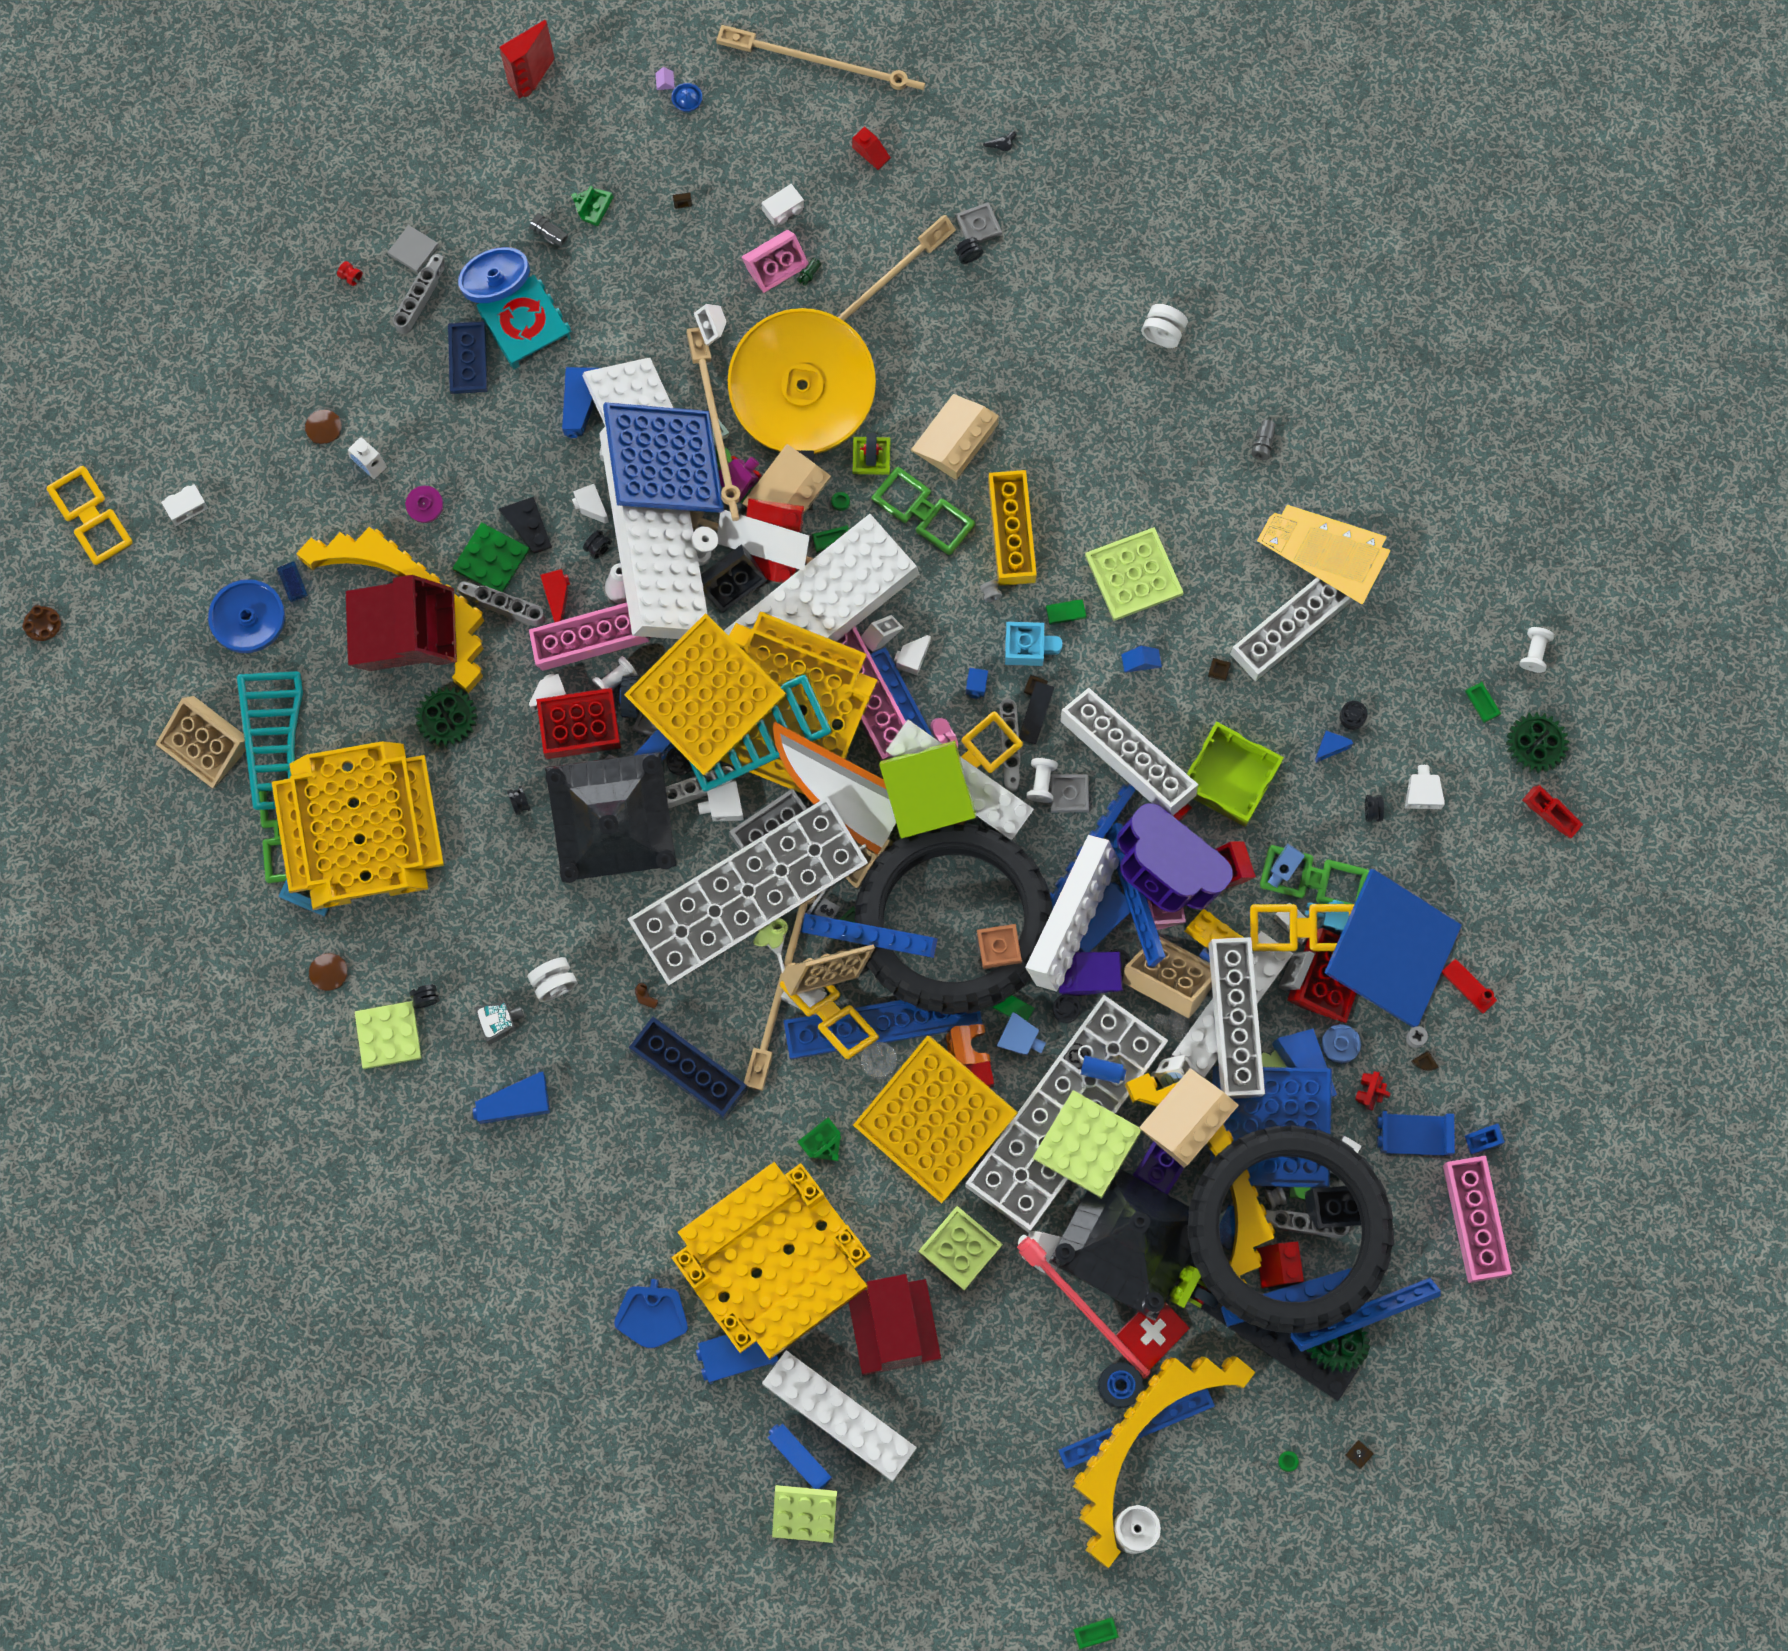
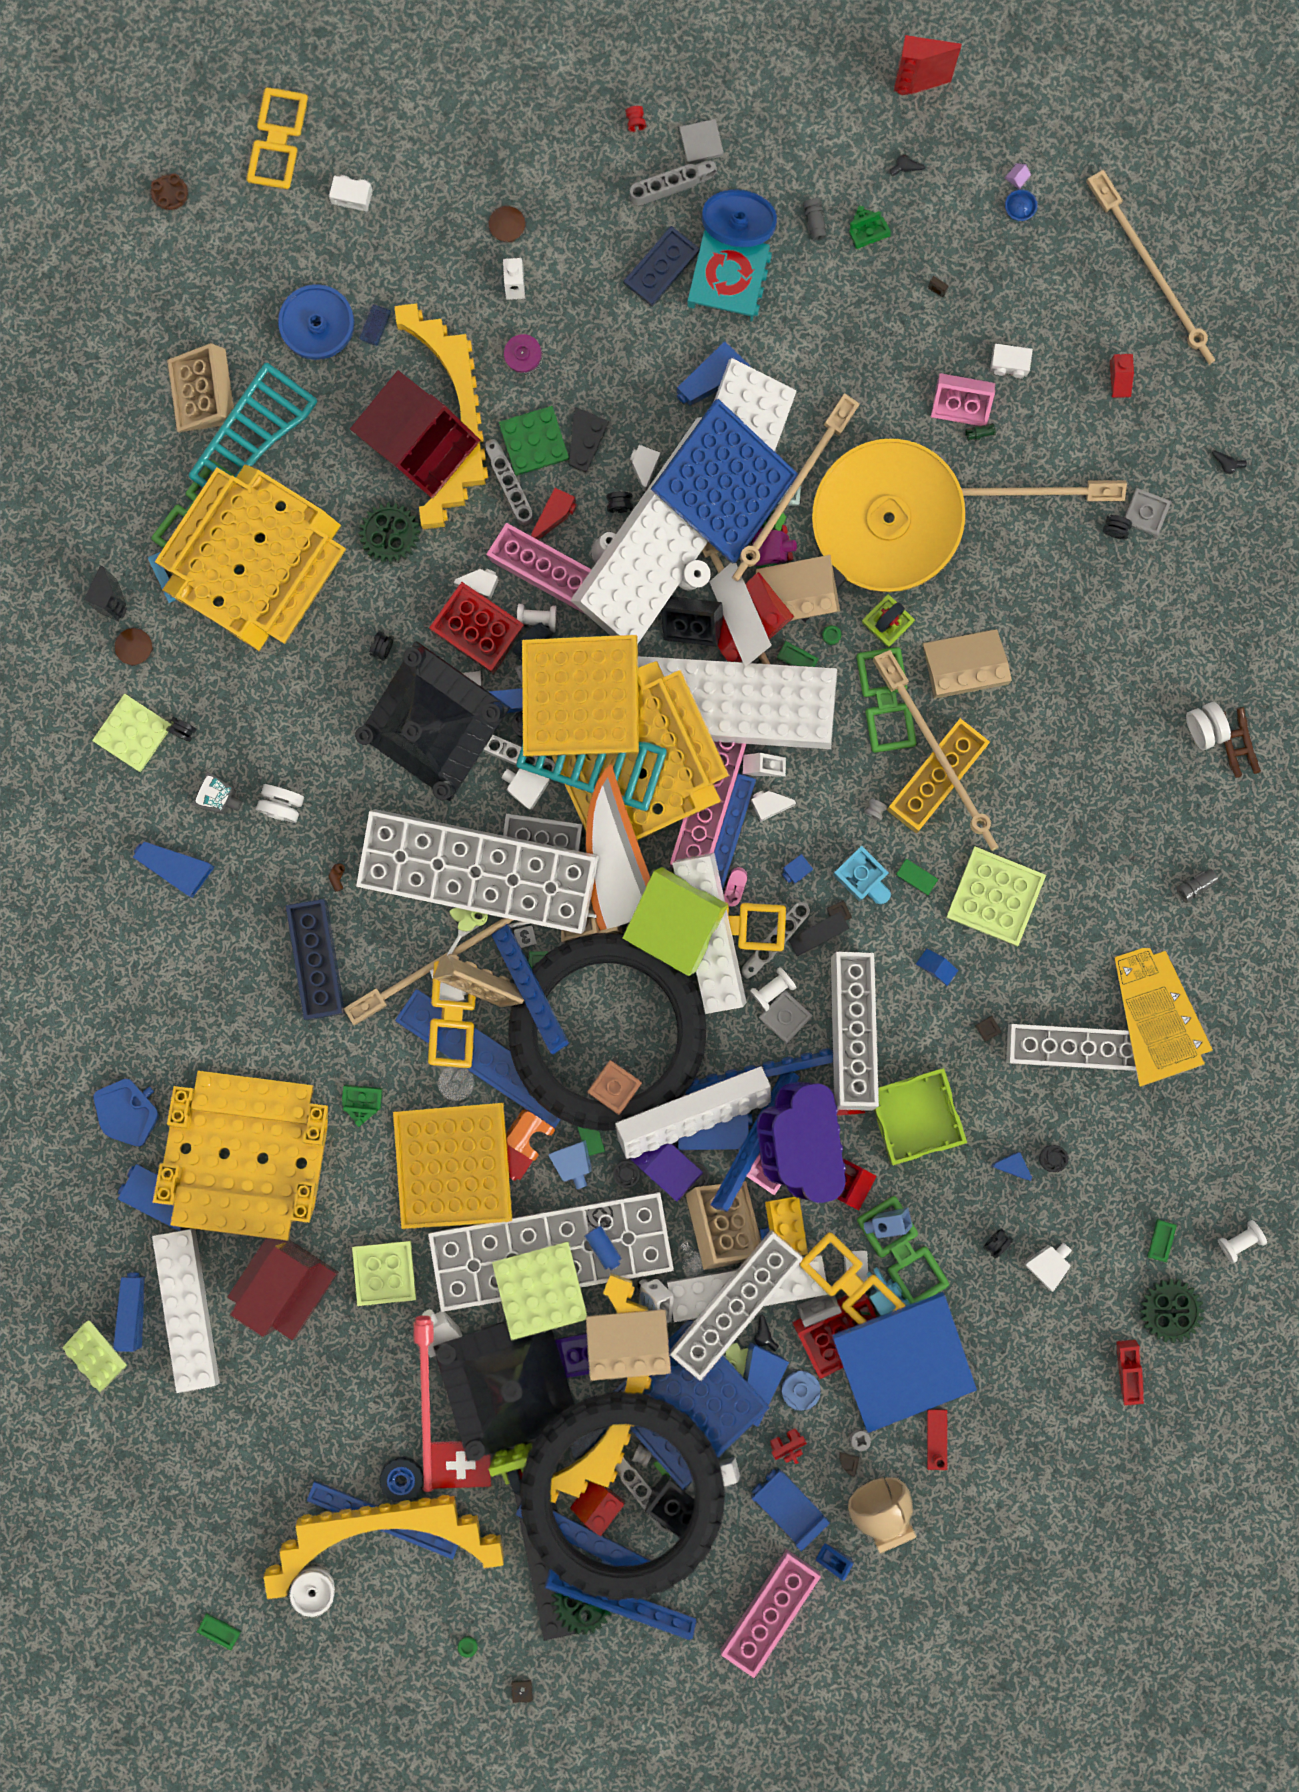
camera: 45 degrees right, 10 degrees up
white slope [694,304,726,346] -> none
none -> black slope [84,565,127,621]
none -> black animal [754,1314,779,1352]
none -> tan plate [848,1477,916,1553]
none -> tan bar [873,650,998,851]
none -> black animal [889,154,926,177]
none -> reddish brown piece [1223,707,1261,778]

